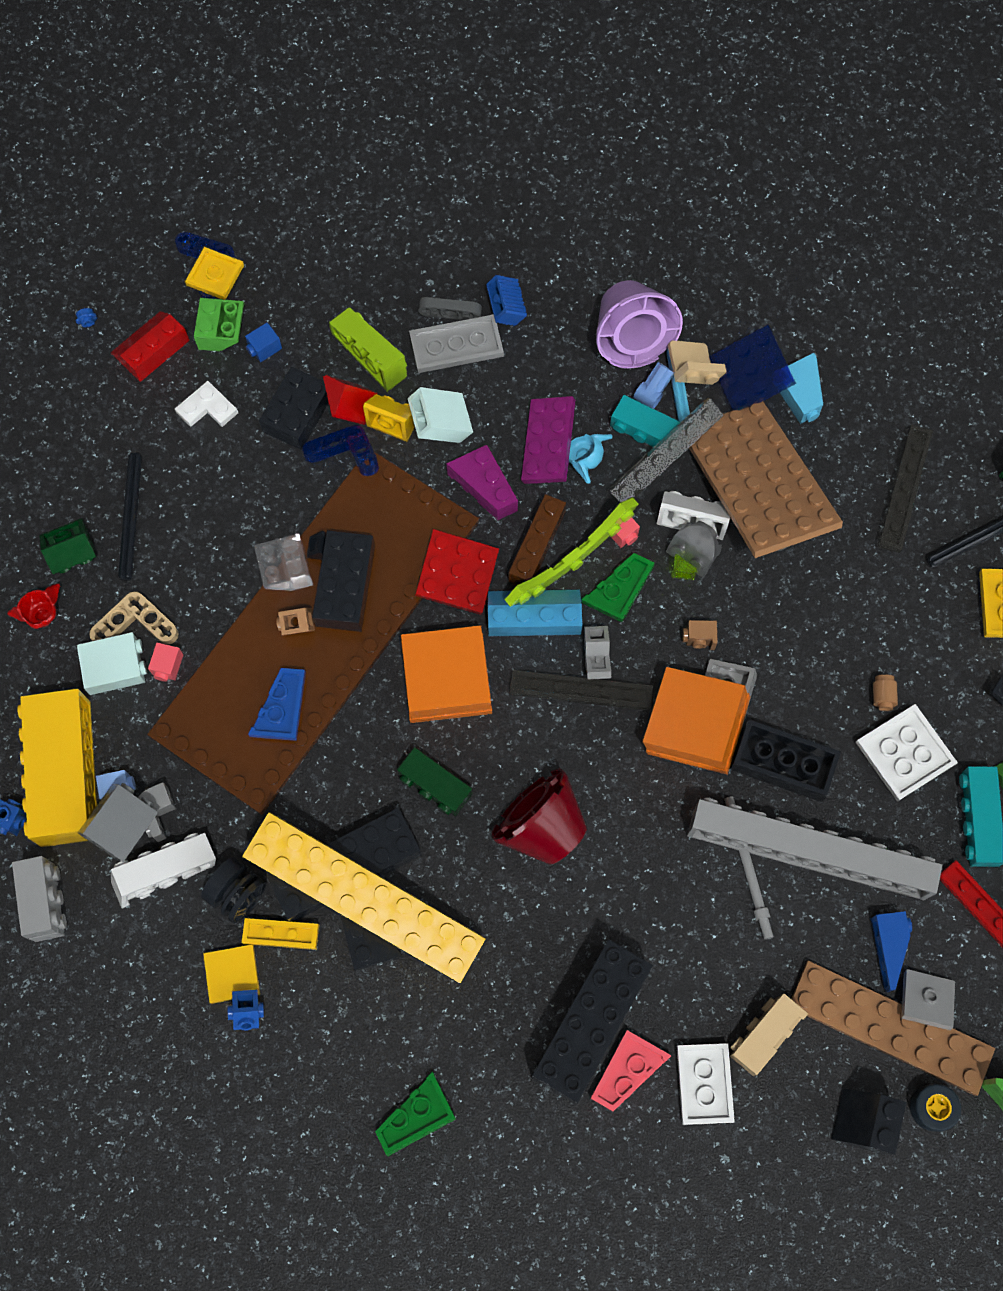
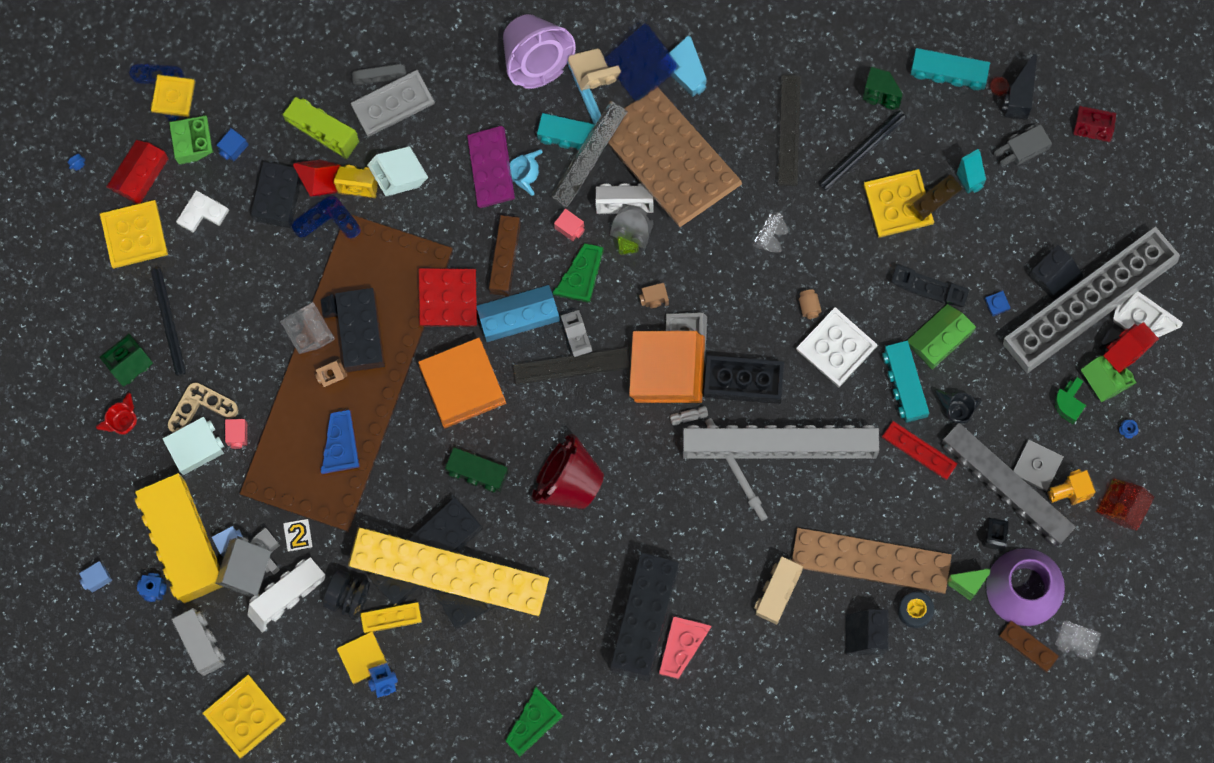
camera: 10 degrees left, 5 degrees up
magenta wedge [446,445,518,520] -> none
blue brick [486,275,527,326] -> none
lime plate [505,497,639,607] -> none
medium blue piece [633,362,675,409] -> none
white plate [677,1044,734,1125] -> none
blue slope [871,911,912,992] -> none
light grey plate [901,969,955,1030] -> none
none -> yellow plate [100,200,168,269]
none -> yellow plate [203,675,286,759]
none -> sticker [283,519,312,551]
none -> light grey axle [670,406,708,425]
none -> clear tile [753,212,788,252]

